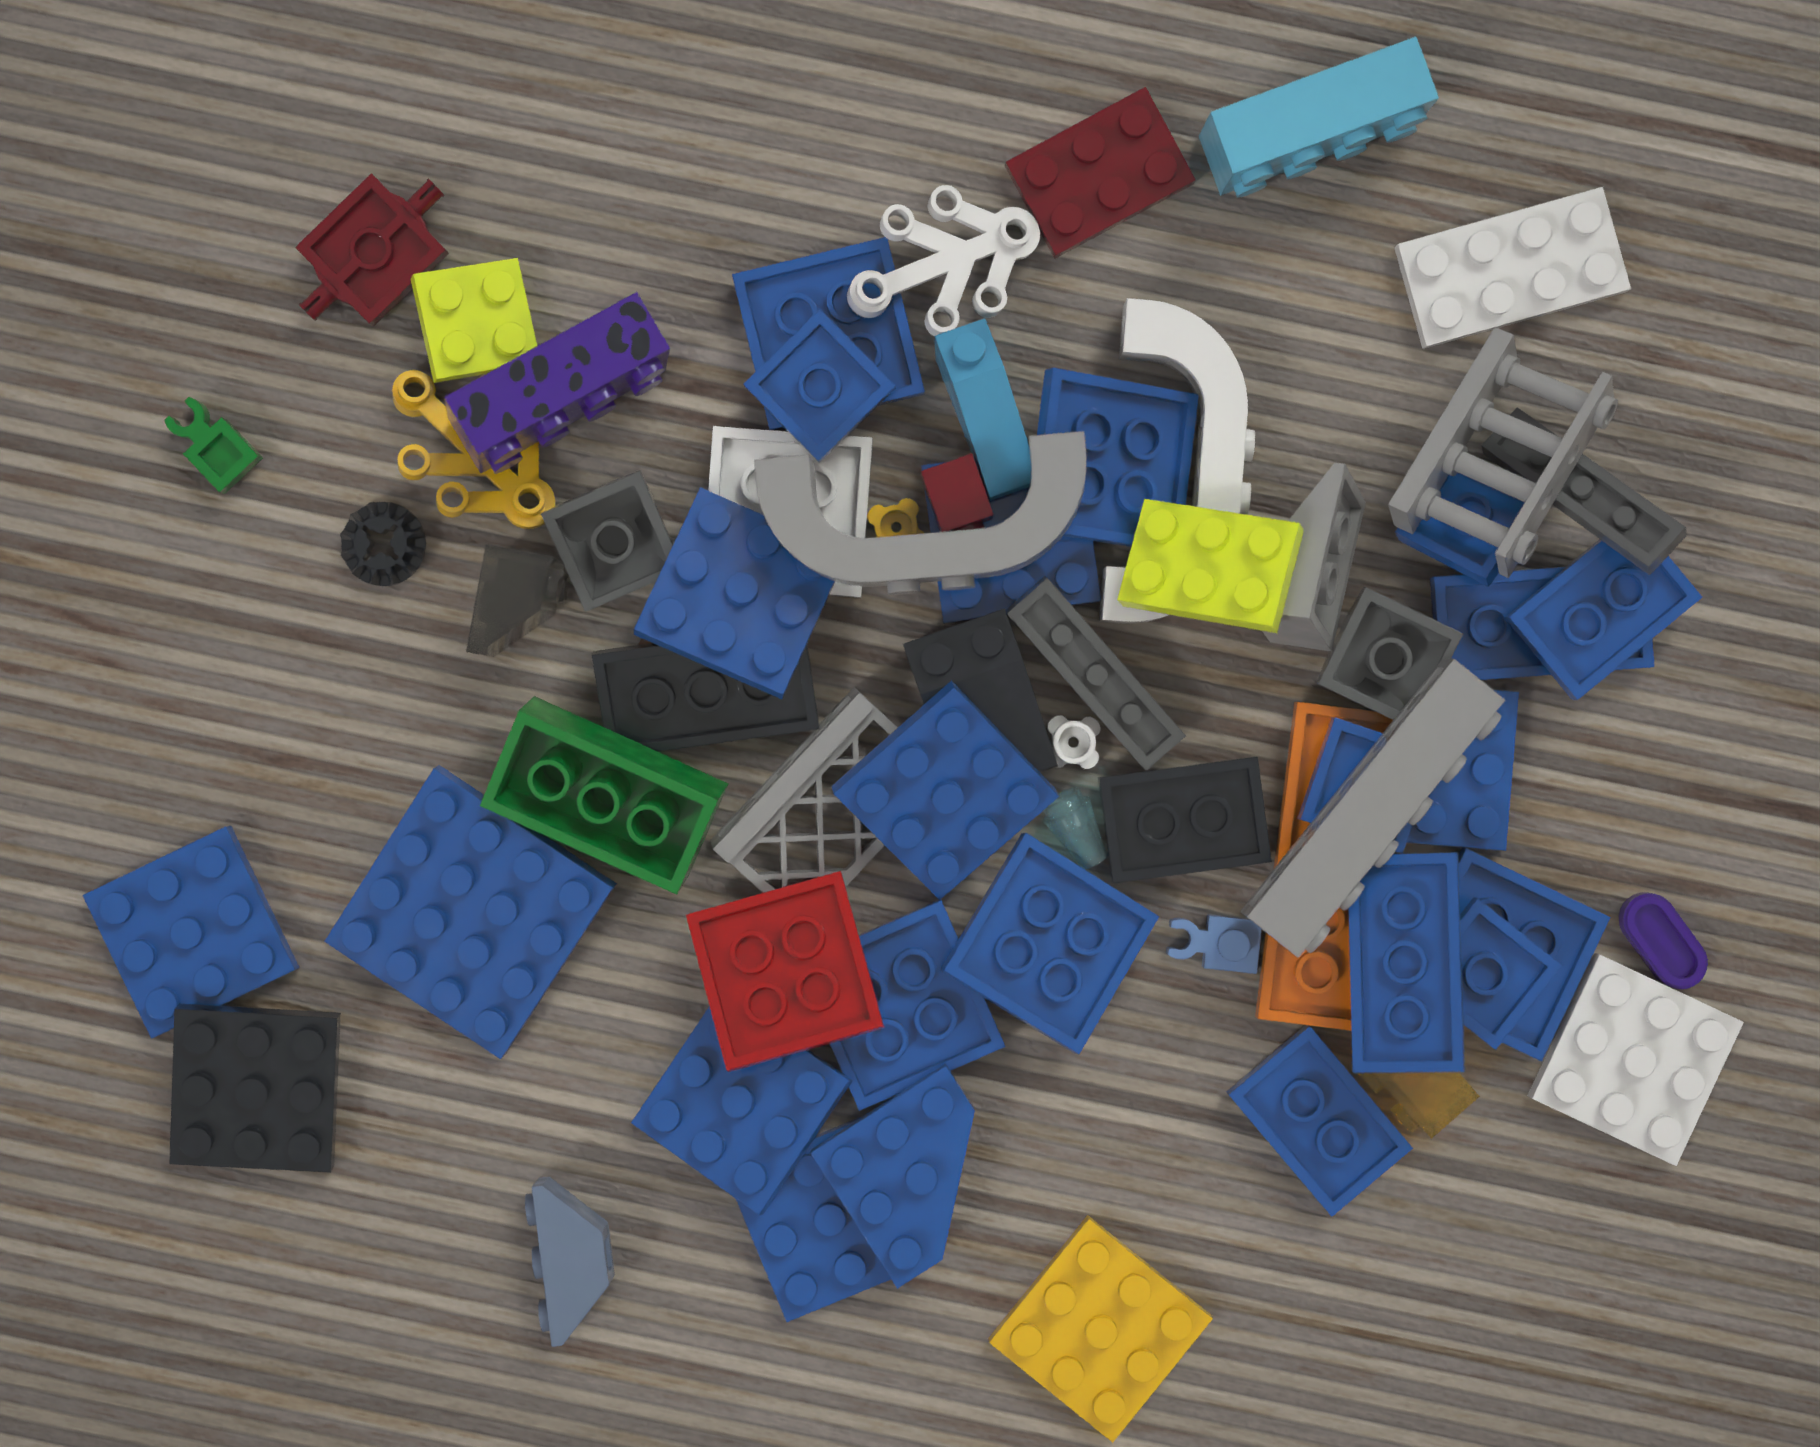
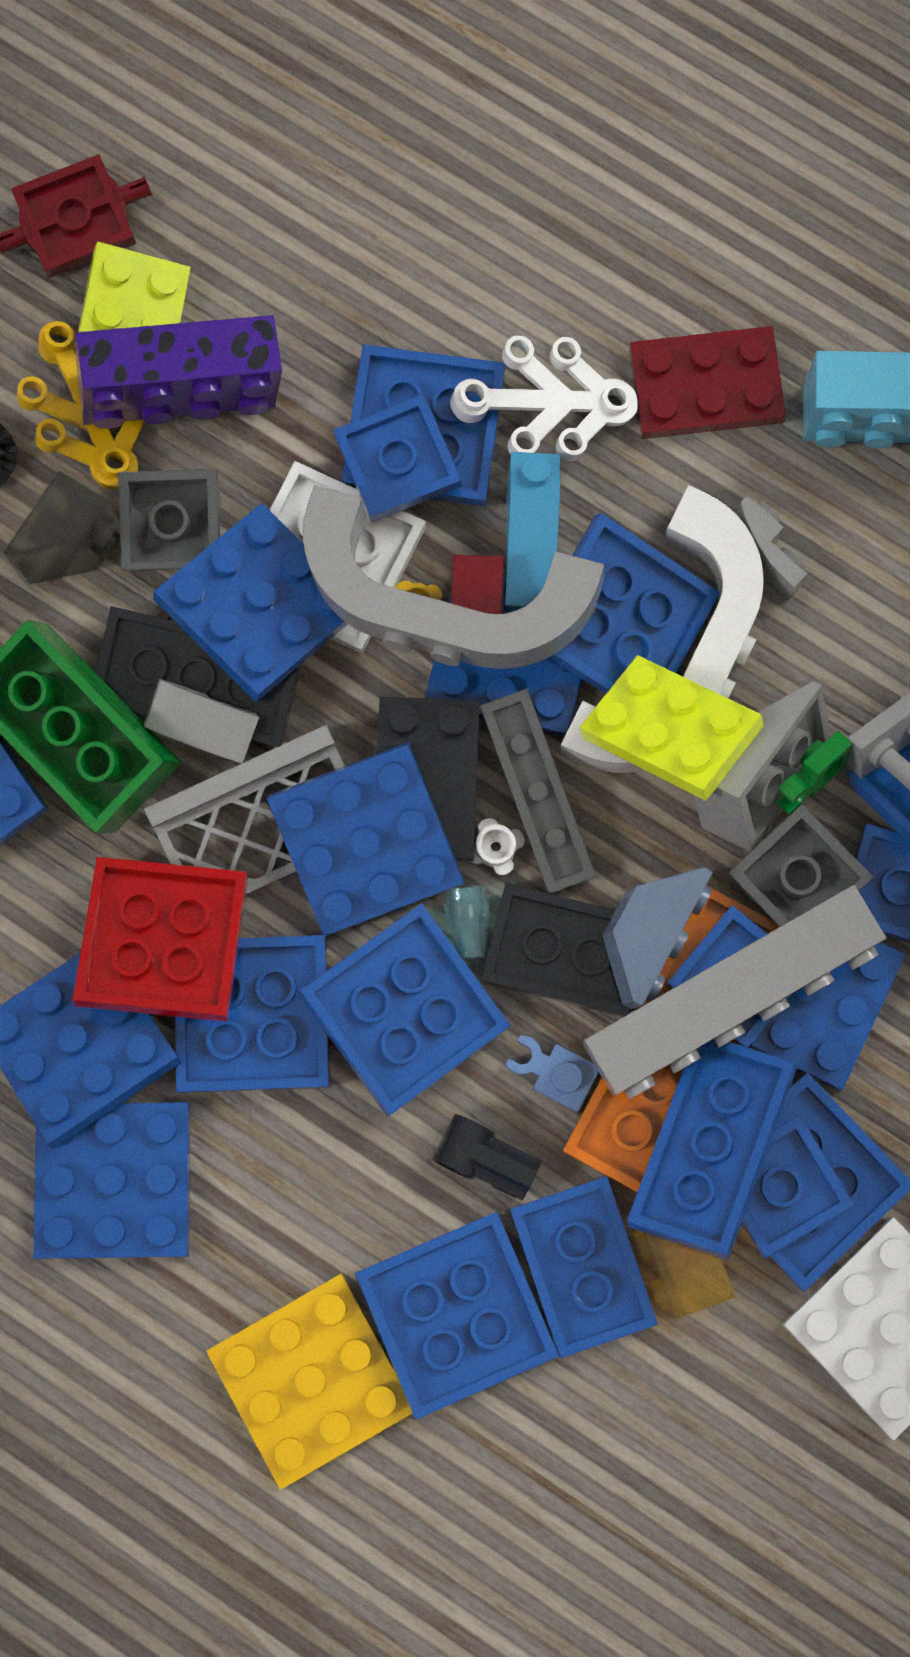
camera: 30 degrees right, 10 degrees down
blue plate [810,1063,975,1289] -> none
none -> light grey slope [143,679,259,763]
none -> blue plate [355,1212,559,1420]
none -> black piece [432,1114,542,1201]
none -> sand blue slope [602,867,713,1009]
none -> light grey slope [736,495,807,600]
none -> green plate [775,731,853,815]

